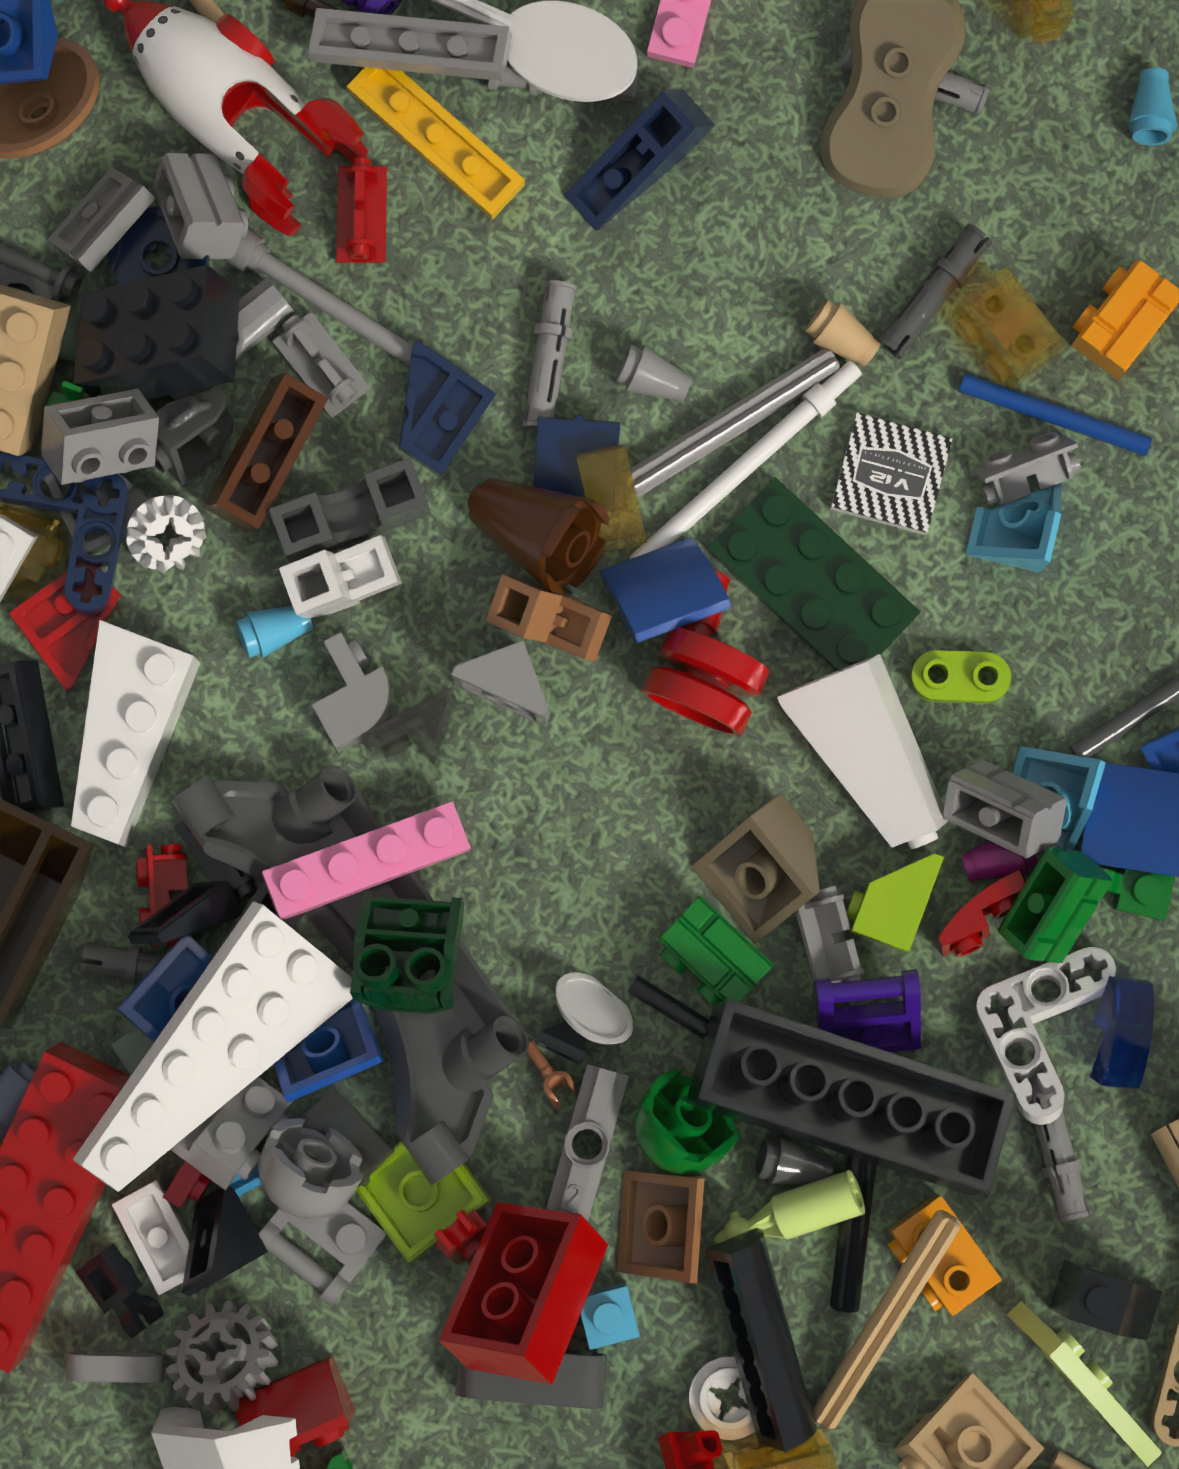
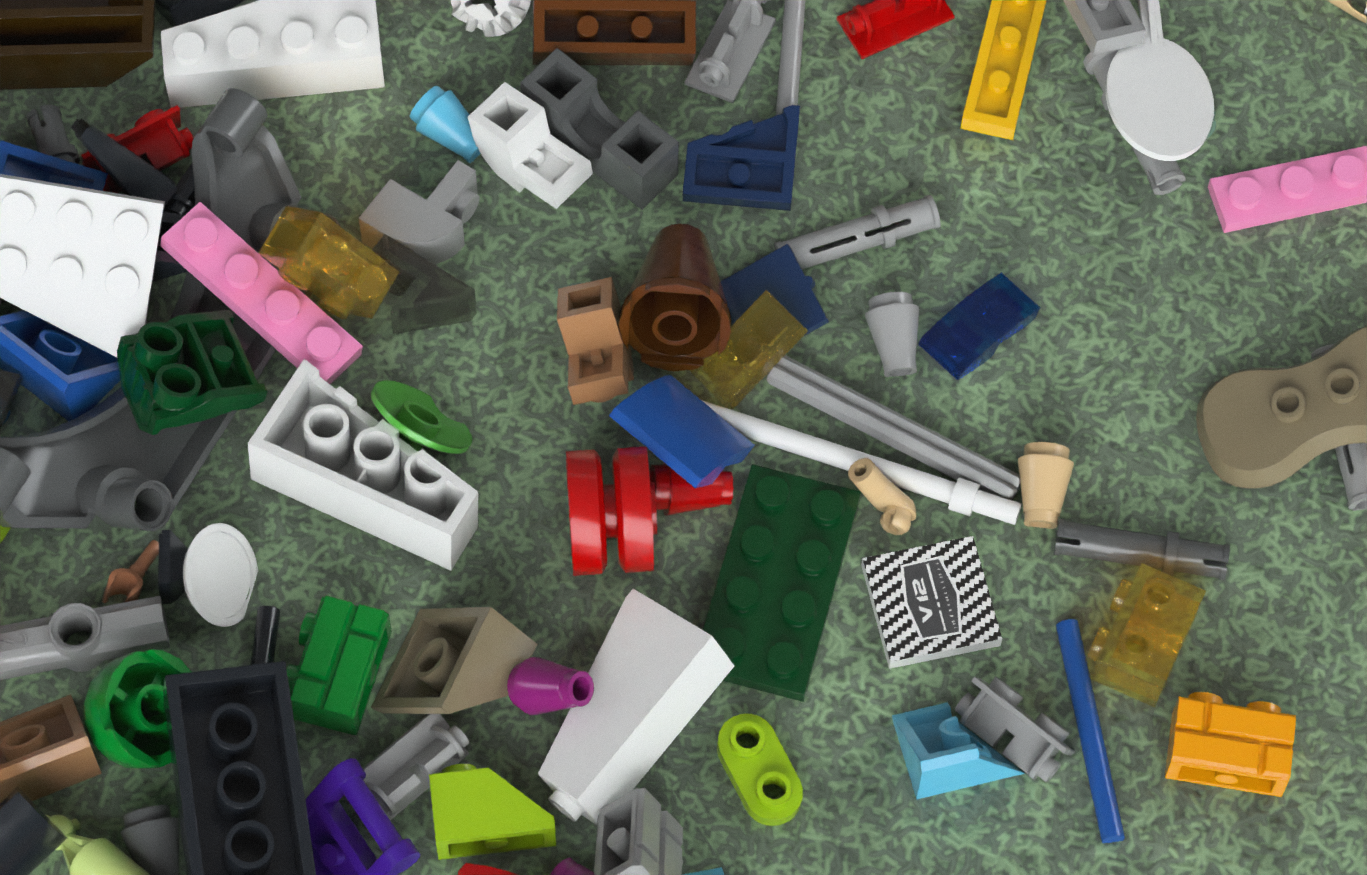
camera: 60 degrees right, 20 degrees down
light grey slope [451,641,550,727] -> none
dark blue slope [564,89,715,231] -> none
none -> white wedge [248,359,478,571]
none -> clear yellow brick [259,206,399,320]
none -> bright green dish [371,380,472,454]
none -> magenta cone [507,657,594,715]
none -> tan arm [848,458,916,535]
none -> clear blue slope [918,273,1041,380]

